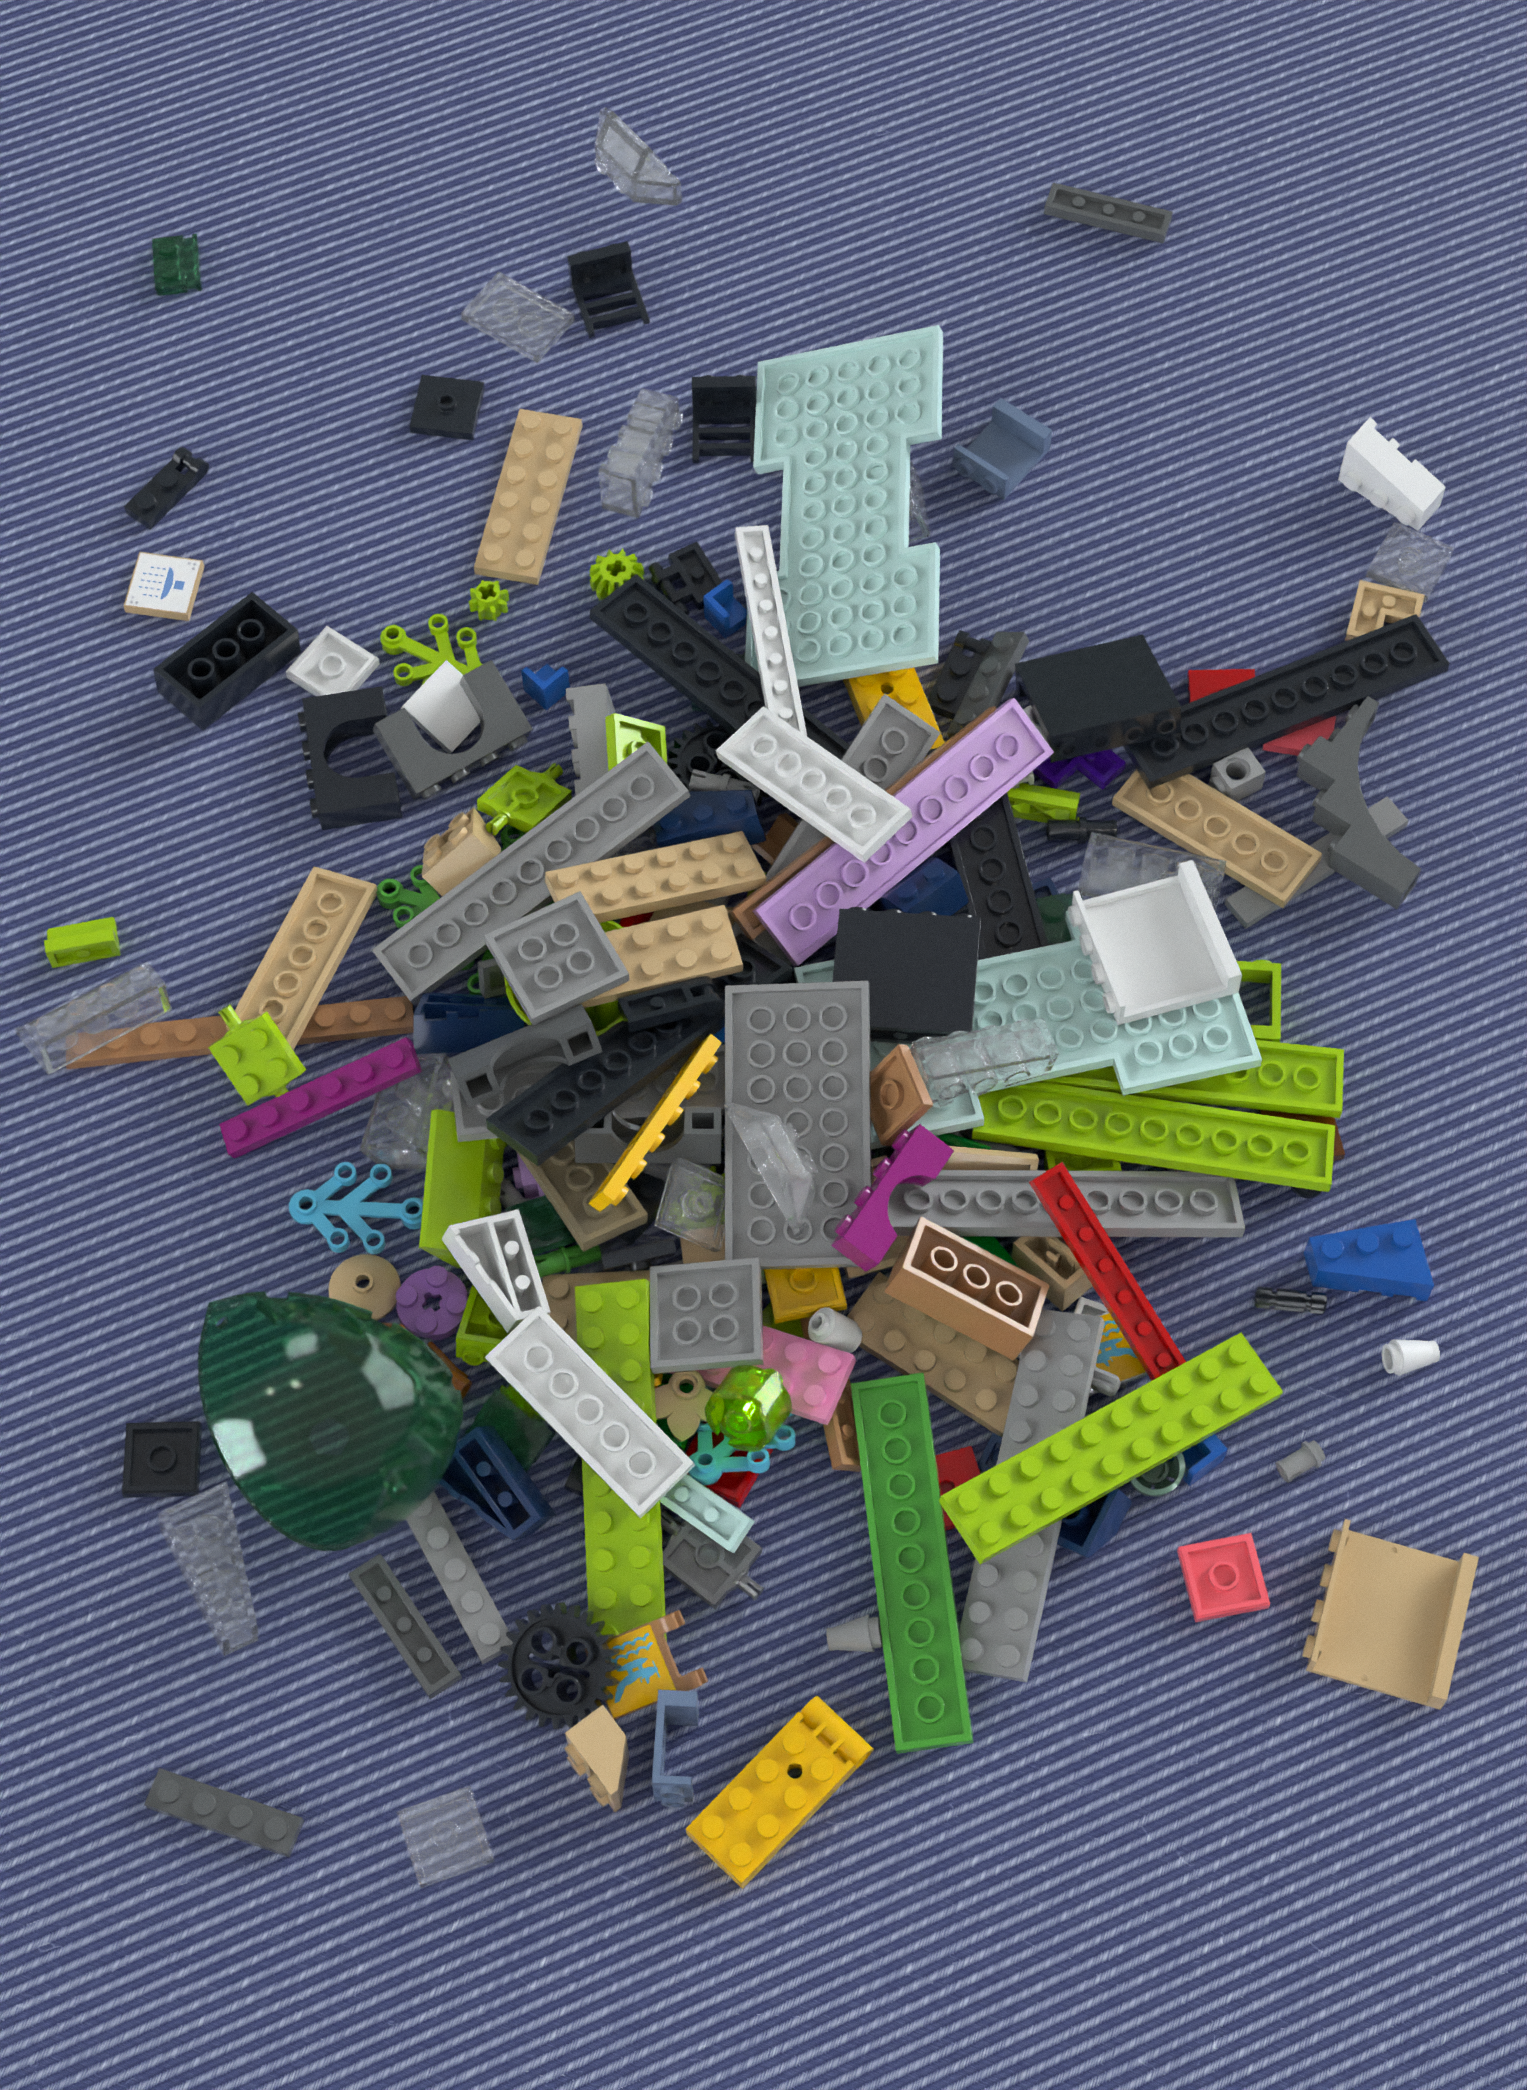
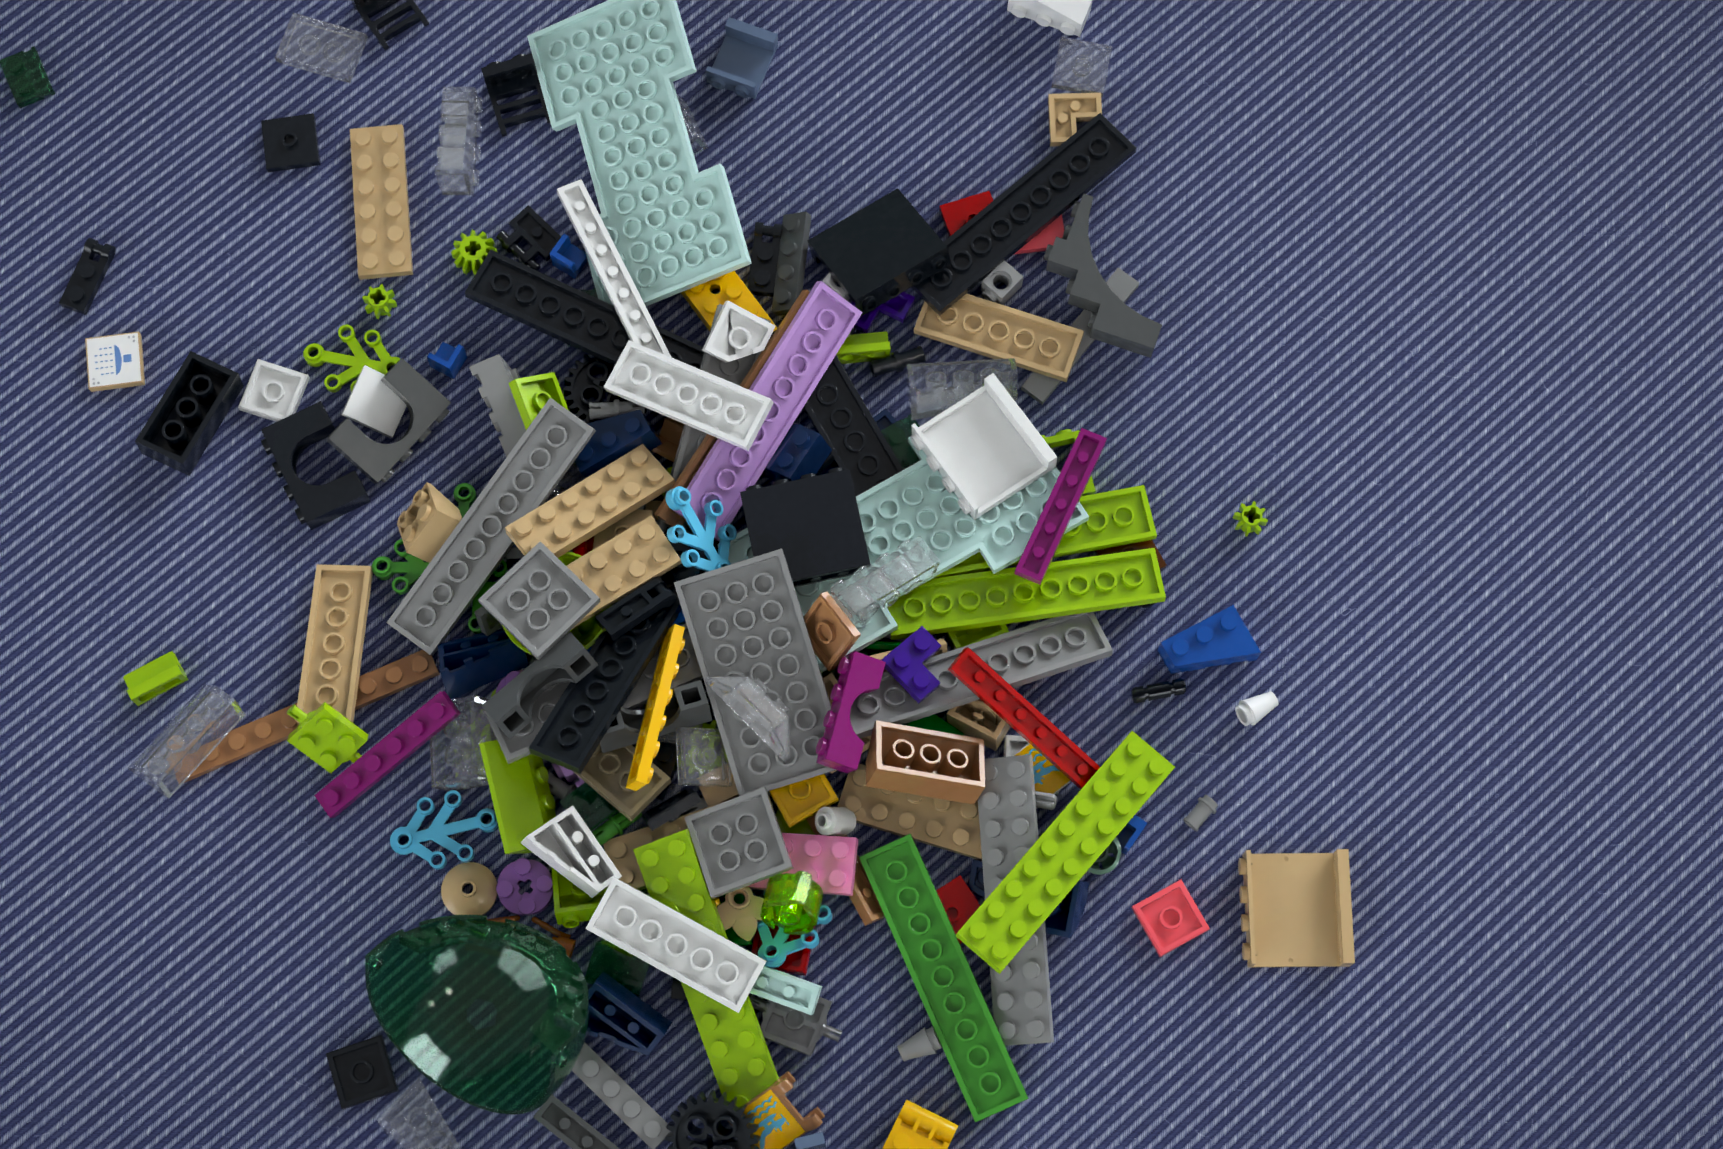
camera: 20 degrees left, 10 degrees up
lime plate [477,763,572,835] -> none
none -> medium azure plant [665,486,737,572]
none -> white plate [702,300,775,363]
none -> dark purple plate [881,626,941,704]
none -> magenta plate [1015,428,1107,585]
none -> lime gear [1233,501,1268,537]

